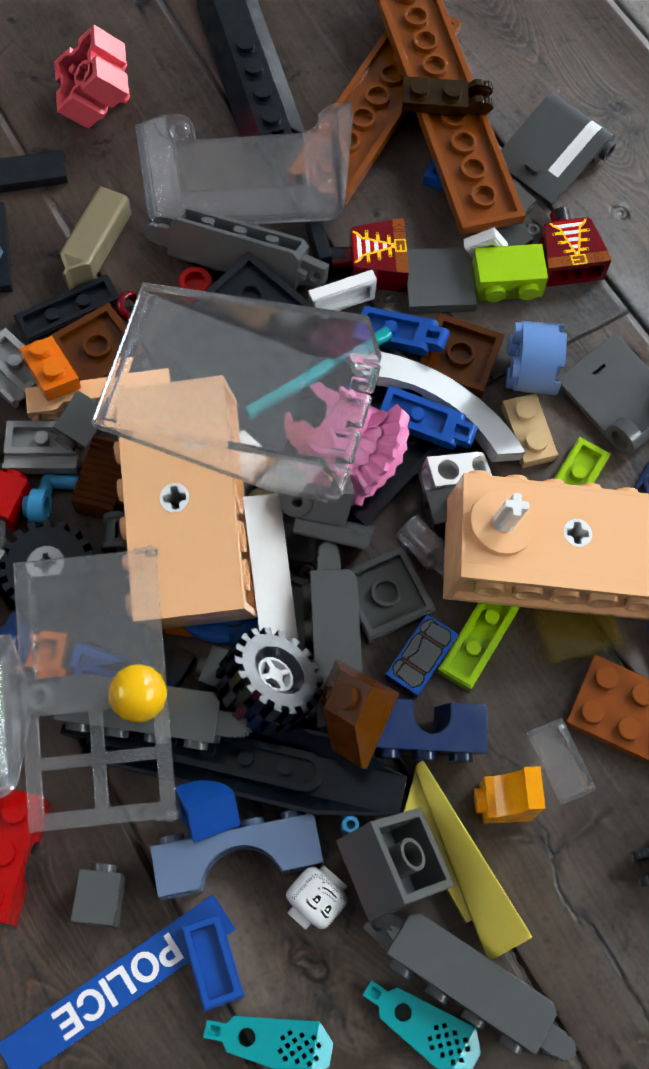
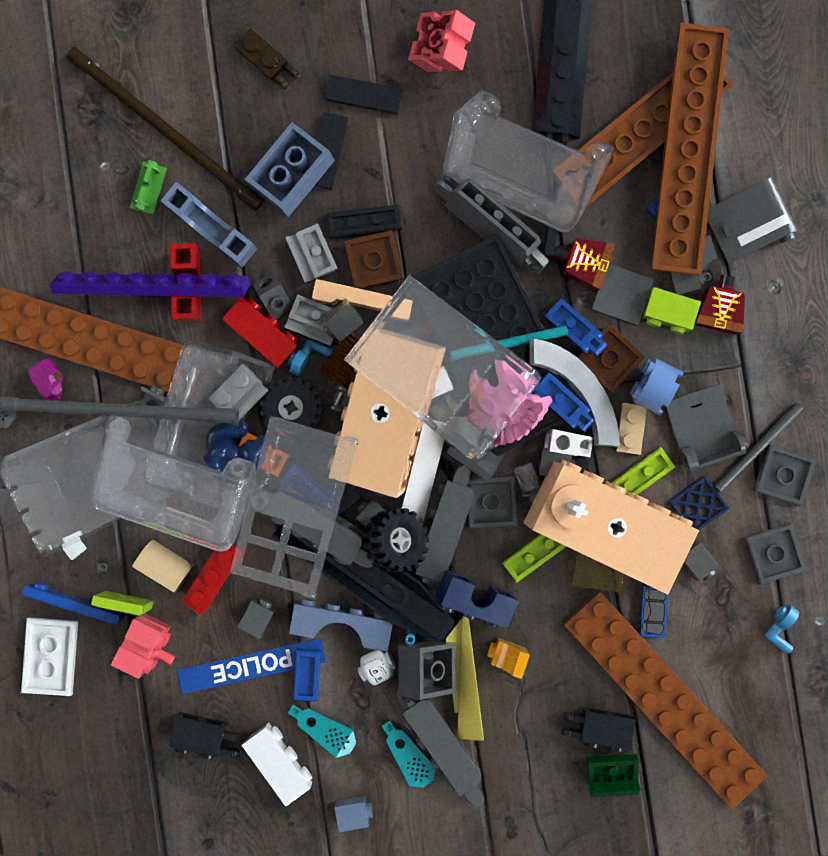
camera: 20 degrees right, 20 degrees up
orange plate [19,336,81,401] -> none
dark tan piece [59,186,131,291] -> none
yellow piece [108,664,167,723] -> none
dark red piece [115,291,146,323] -> none
blue brick [174,780,241,843] -> none
red tile [178,267,213,302] -> none
white tile [308,270,377,315] -> none
reddish brown slope [320,660,399,769] -> none
tile [385,614,459,699] -> none
dark brown hinge [401,76,494,116] -> none
white tile [463,227,508,258] -> none
clear tile [526,718,597,806] -> none

